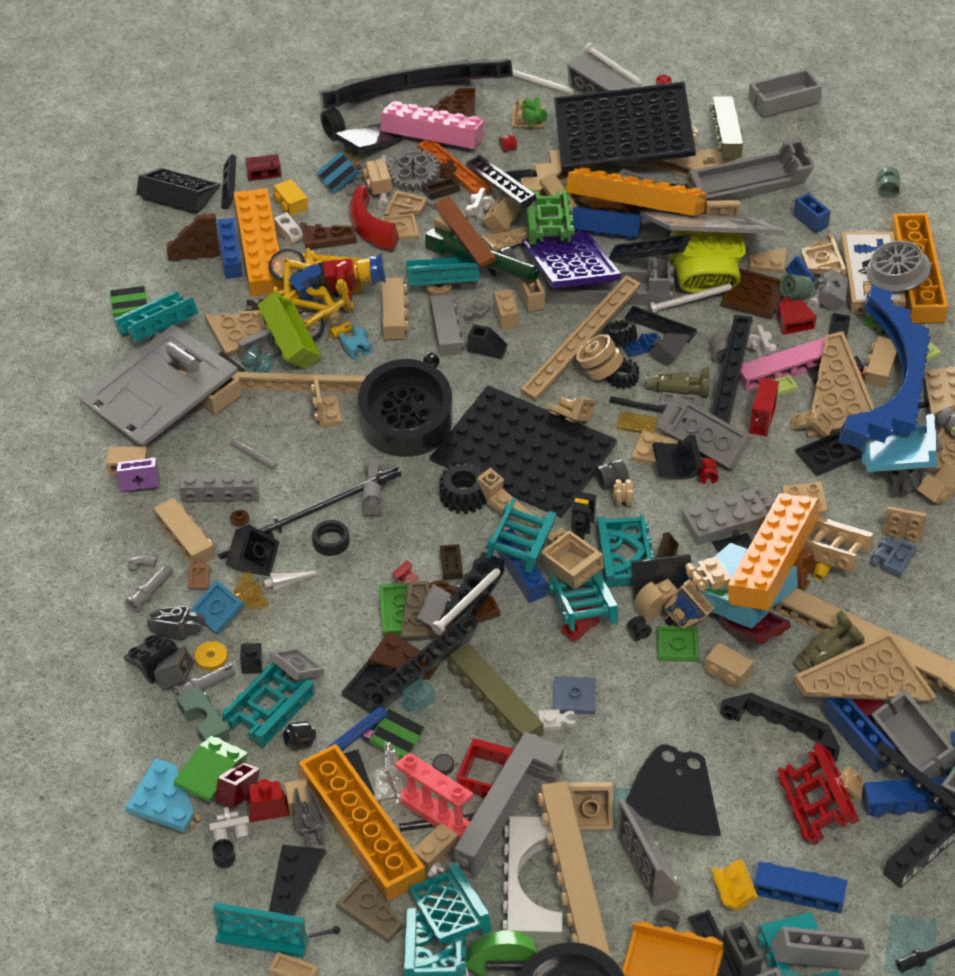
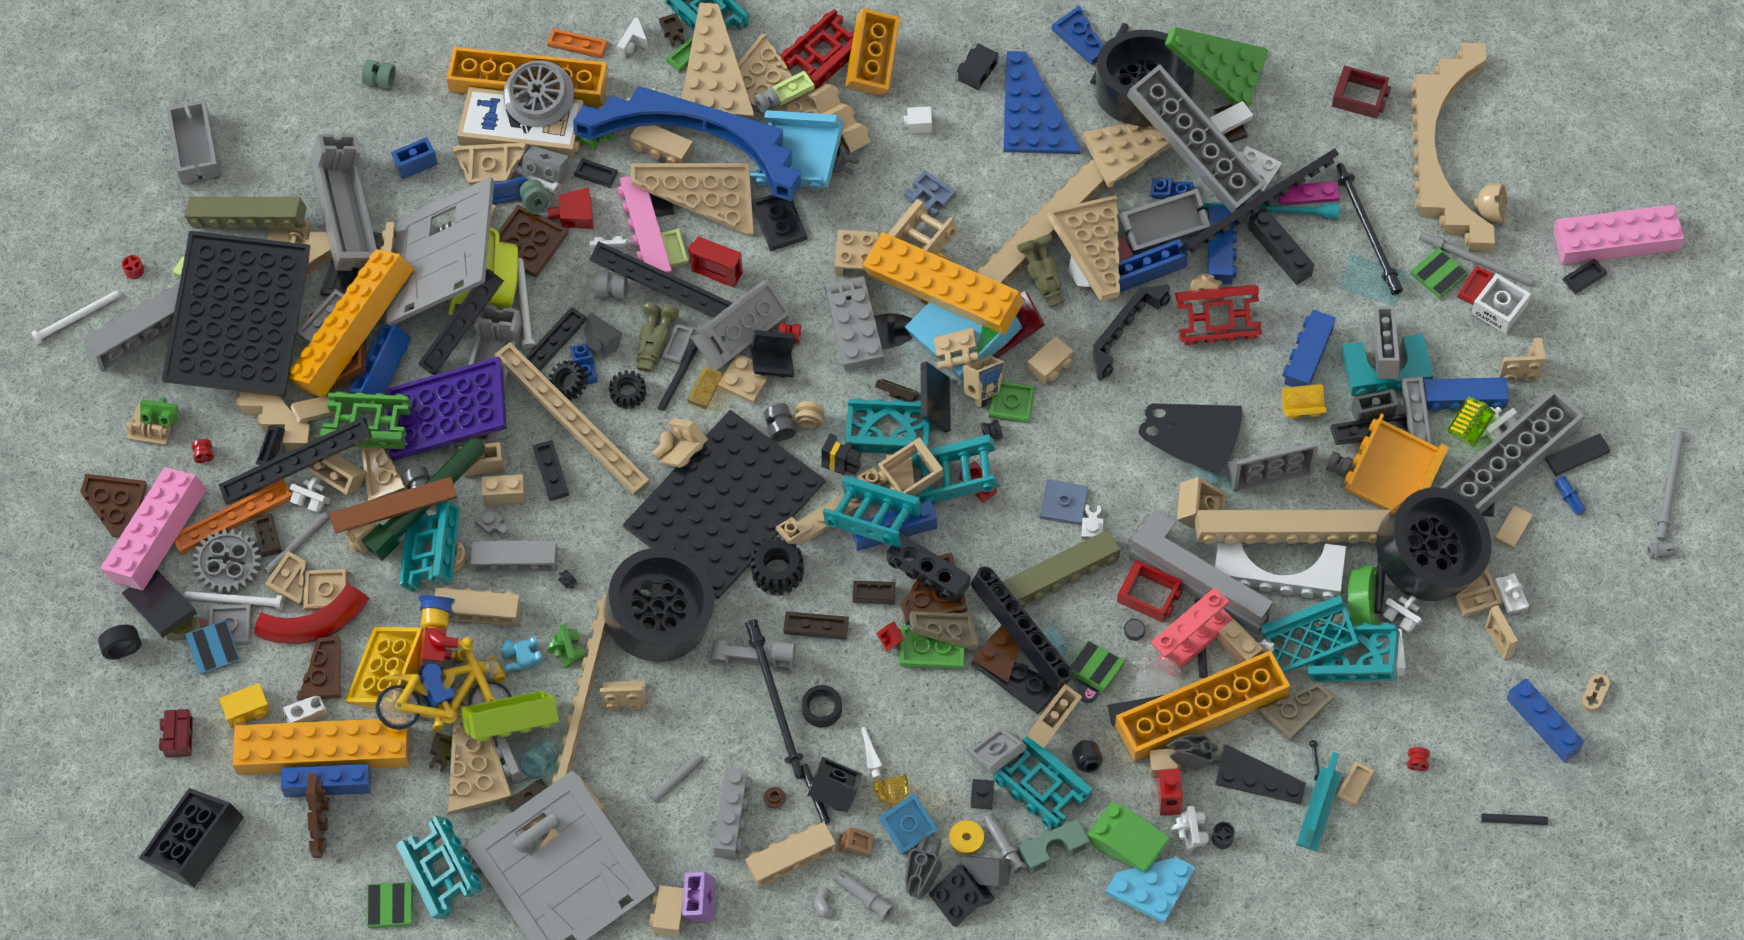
camera: 80 degrees left, 15 degrees up
dark red brick [215,762,260,808] -> none
black tile [221,154,237,209] -> none
black arch [319,58,513,109] -> none
blue axle [324,706,387,751] -> none
tan brick [363,159,392,195] -> none
light grey slope [416,584,451,628] -> none
white bar [431,568,500,635] -> none
reddish brown plant [440,159,456,178] -> none
black slope [468,324,508,359] -> none
white bar [513,70,574,95] -> none
tan wheel [576,334,623,380] -> none
tan brick [634,579,678,622] -> none
tan bracket [789,407,835,437] -> none
tan bracket [882,506,927,541] -> none
none -> black plate [532,440,569,501]
none -> bright green hips [547,624,584,668]
none -> dark brown plate [783,611,849,639]
none -> tan brick [1027,684,1082,748]

